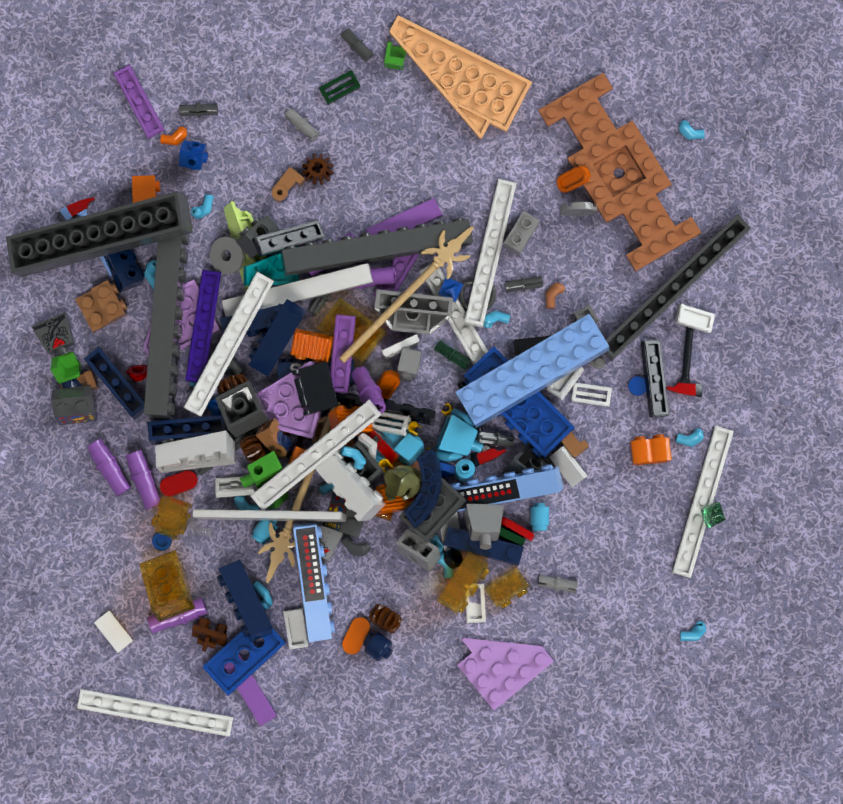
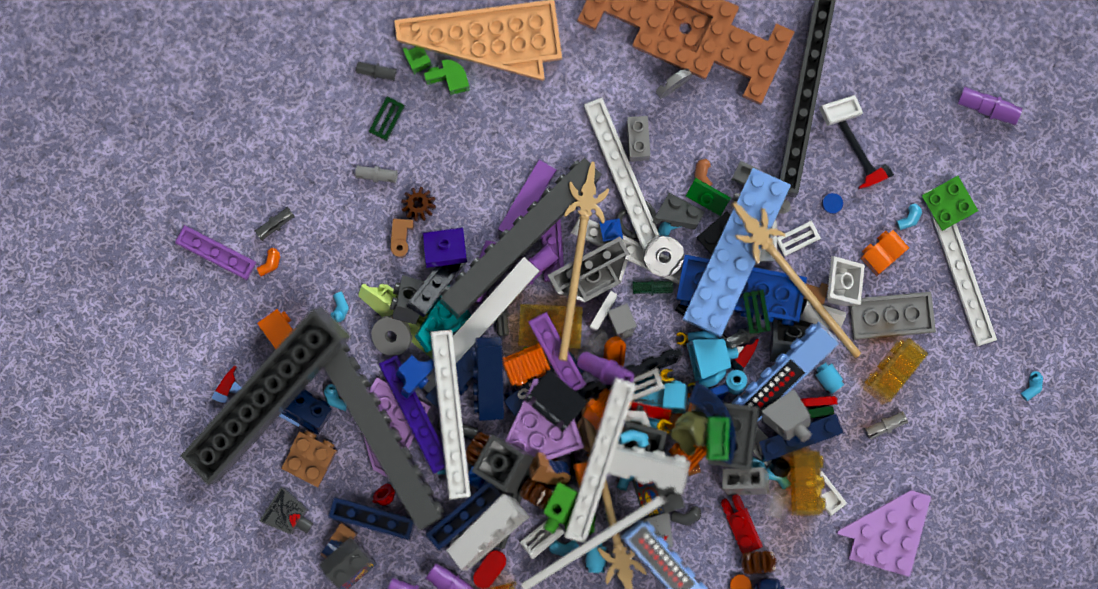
camera: 35 degrees left, 0 degrees up
bright green panel [50,352,81,384] -> none
blue brick [179,141,208,170] -> none
clear yellow bracket [484,567,530,609] -> none
dark grey axle [505,276,543,293] -> none
orange tile [556,166,591,193] -> none
tile [641,340,669,417] -> none
clear green tile [701,502,726,528] -> none
none -> blue brick [396,355,434,399]
none -> dark purple plate [423,228,467,268]
none -> bright green brick [424,60,470,95]
none -> tile [643,235,684,277]
none -> dark grey wing [652,193,705,230]
none -> green plate [686,178,731,216]
none -> green plate [706,417,730,460]
none -> red hinge [721,494,763,555]
none -> tan piece [732,202,861,358]
none -> dark green tile [743,289,771,334]
none -> white slope [827,256,865,306]
none -> light grey tile [850,292,936,340]
none -> clear yellow brick [863,338,929,405]
none -> bright green hinge [922,176,979,231]
none -> medium lavender piece [958,87,1023,125]

